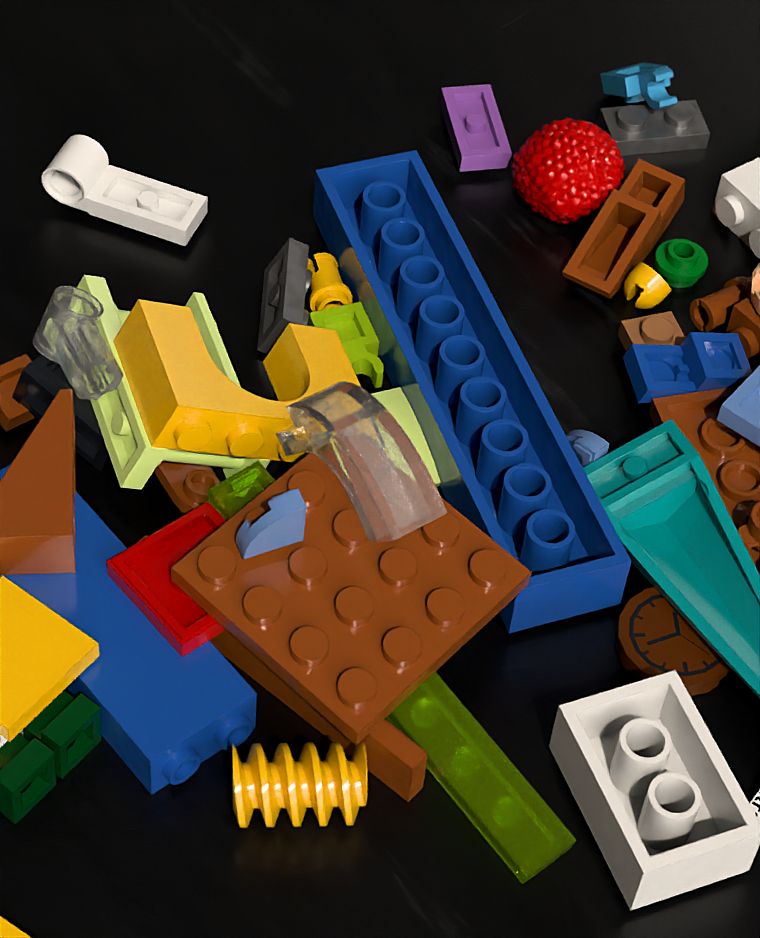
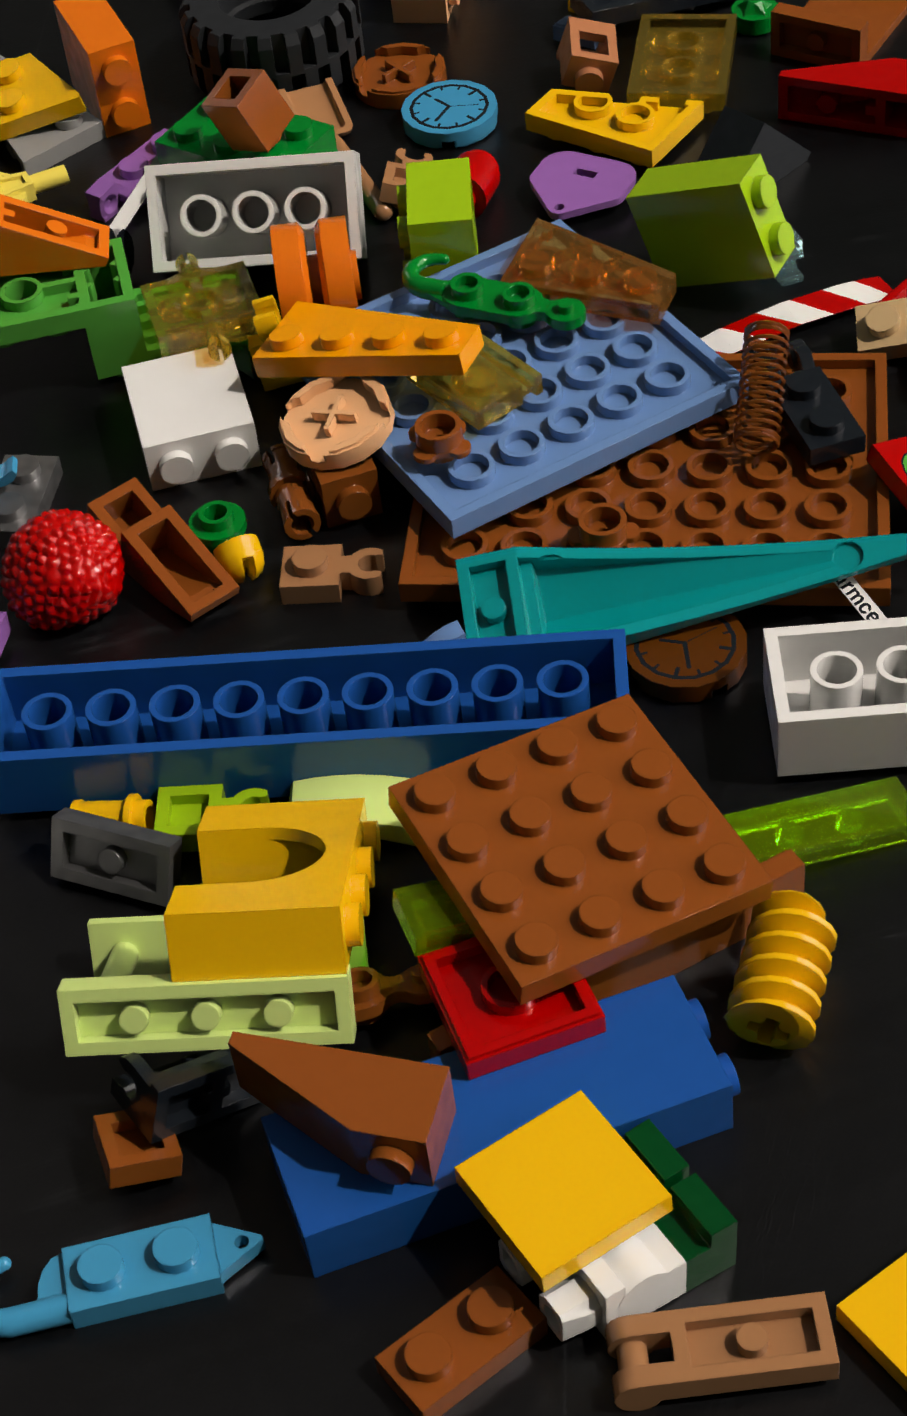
camera: 60 degrees left, 5 degrees down
clear piece [33,286,123,400] -> none
medium blue tile [235,489,307,559] -> none
clear arch [276,381,447,542] -> none
blue slope [622,332,753,403] -> none

